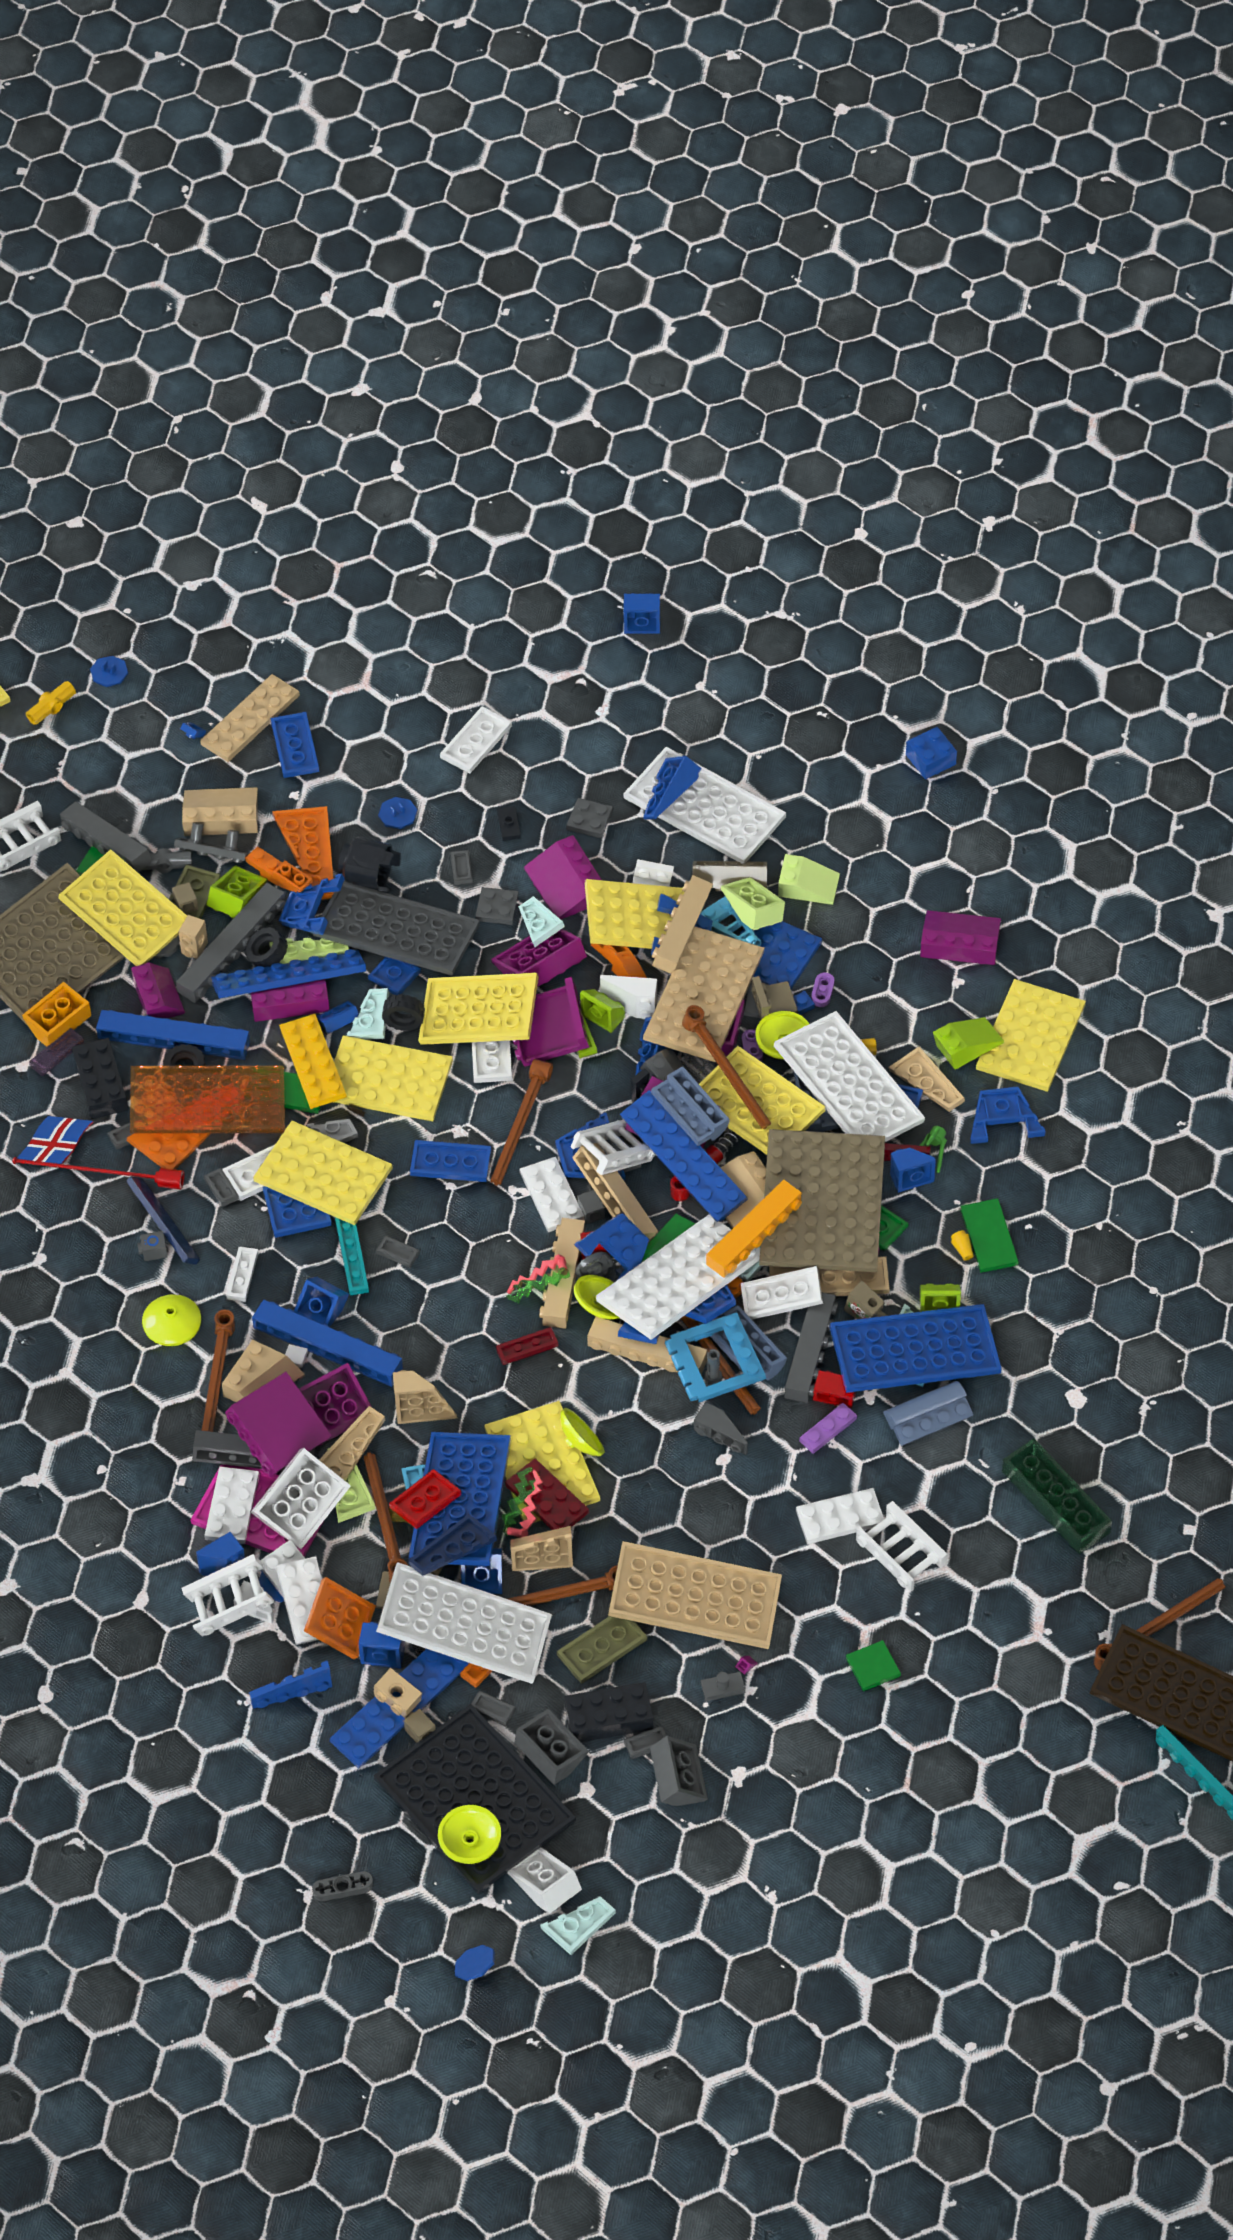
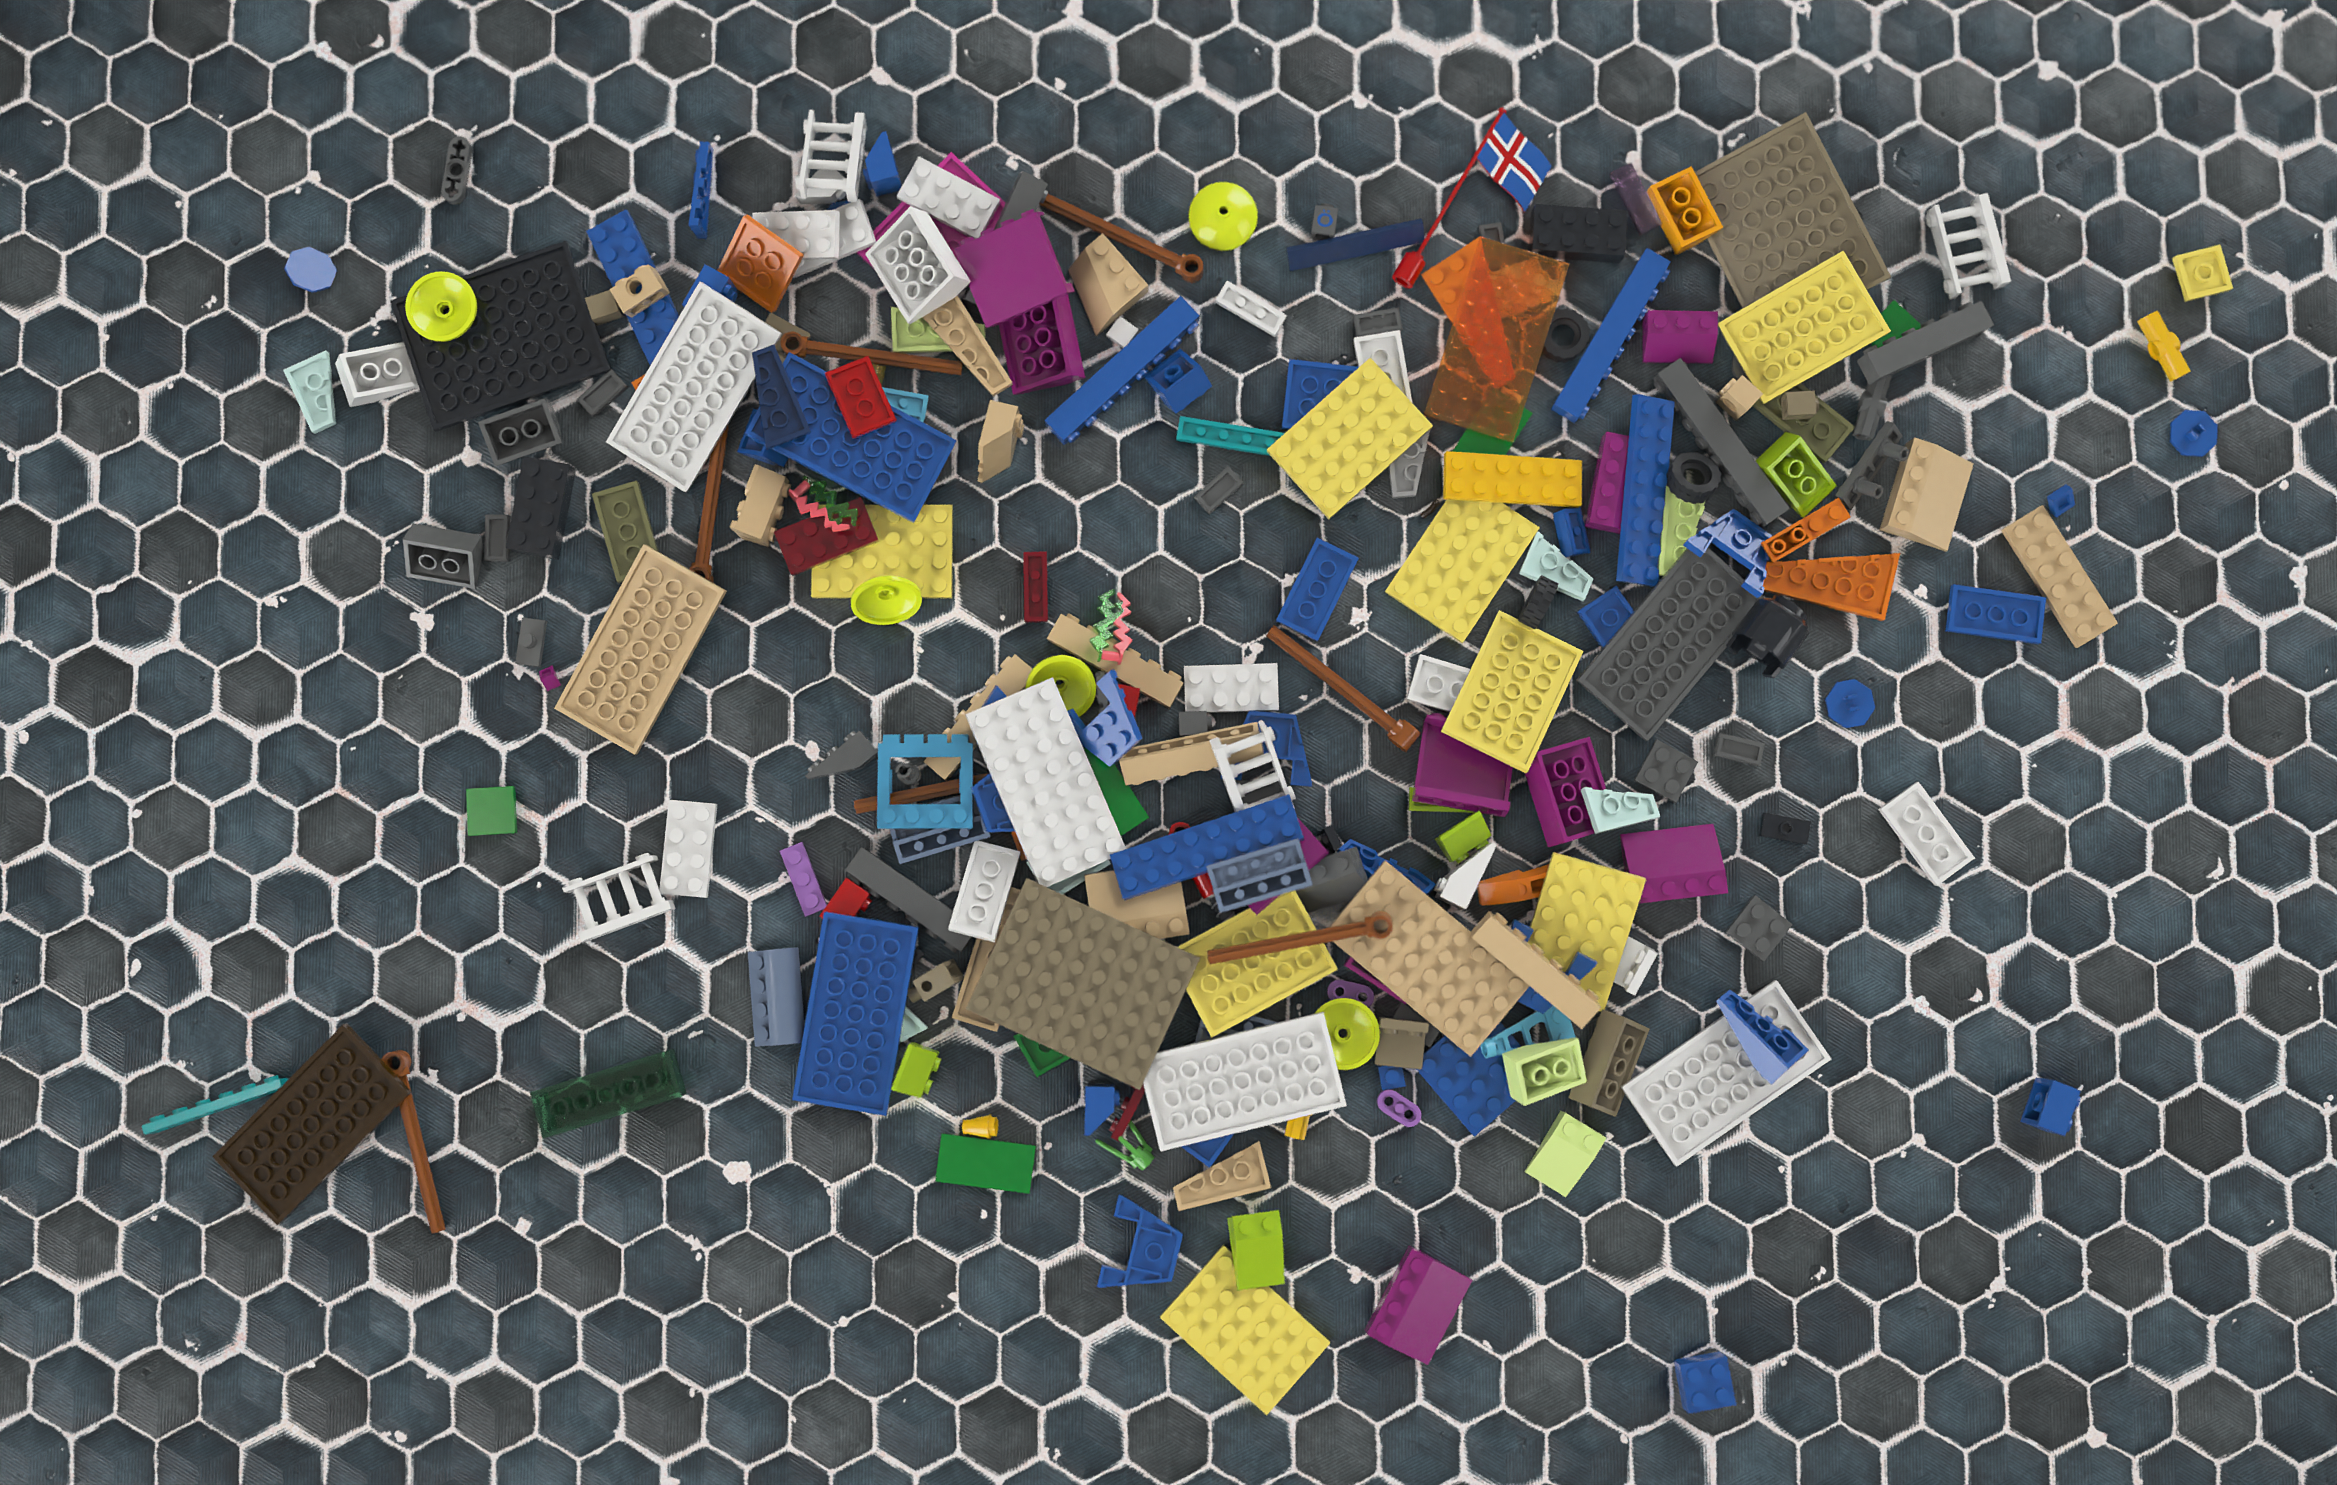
camera: 105 degrees right, 30 degrees up
light orange brick [706,1179,802,1278] -> none

